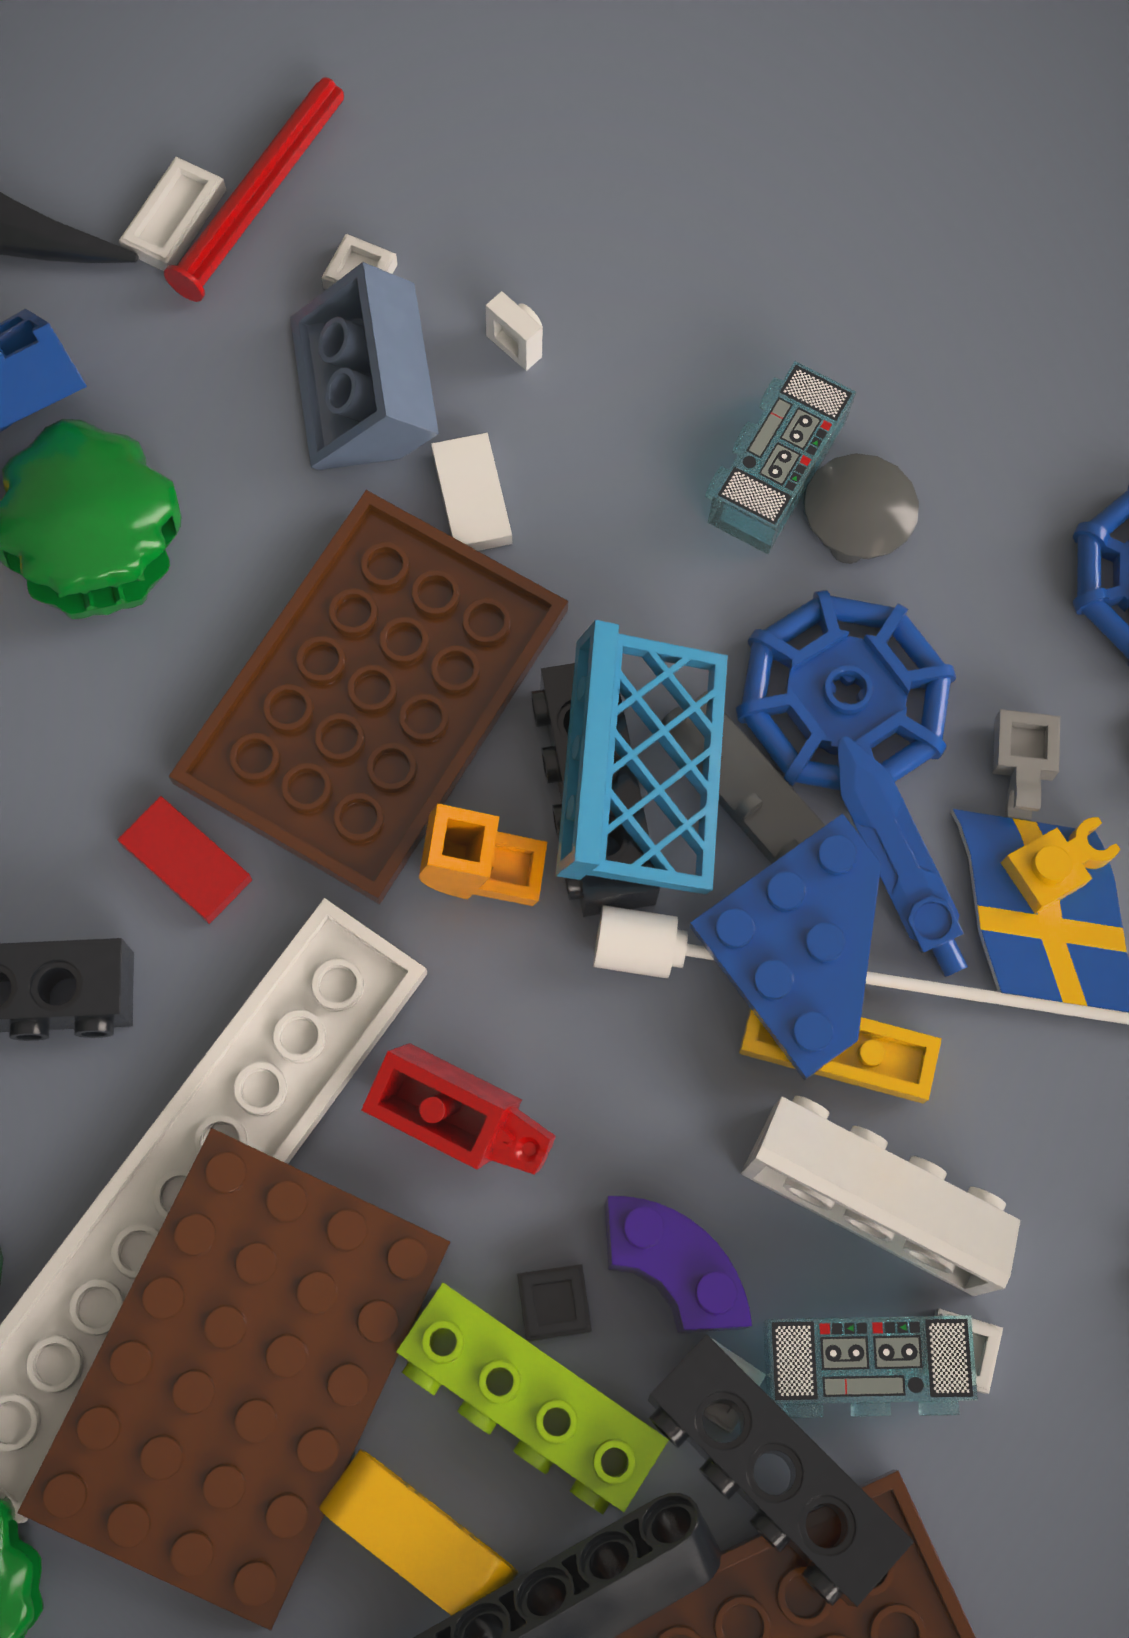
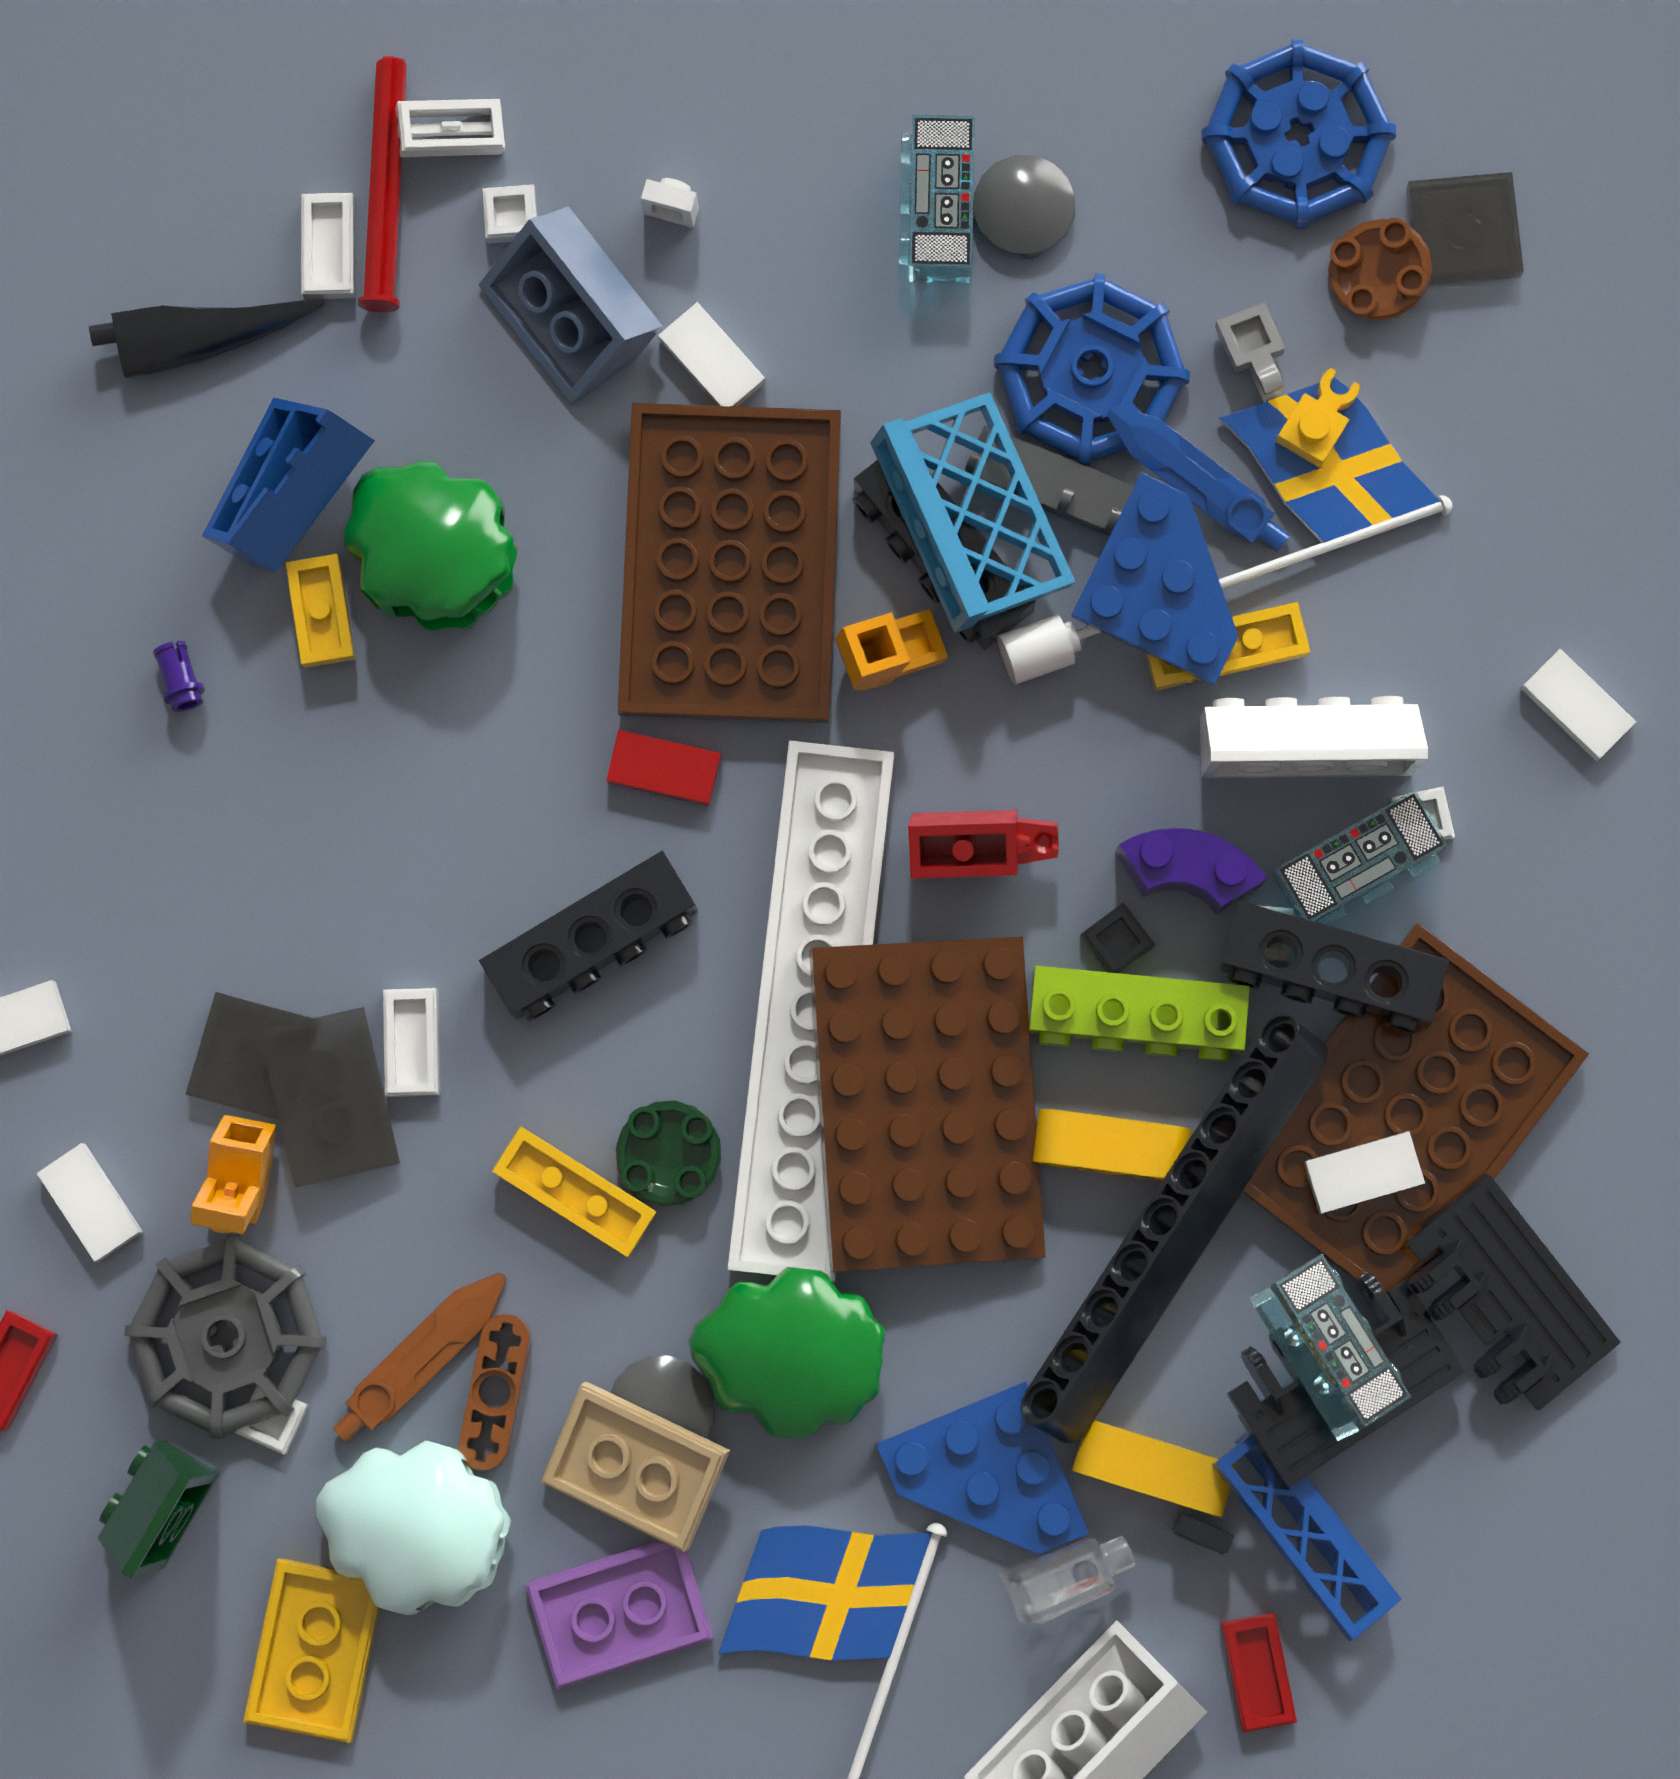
camera: 20 degrees left, 10 degrees up
none -> white tile [395,99,505,157]

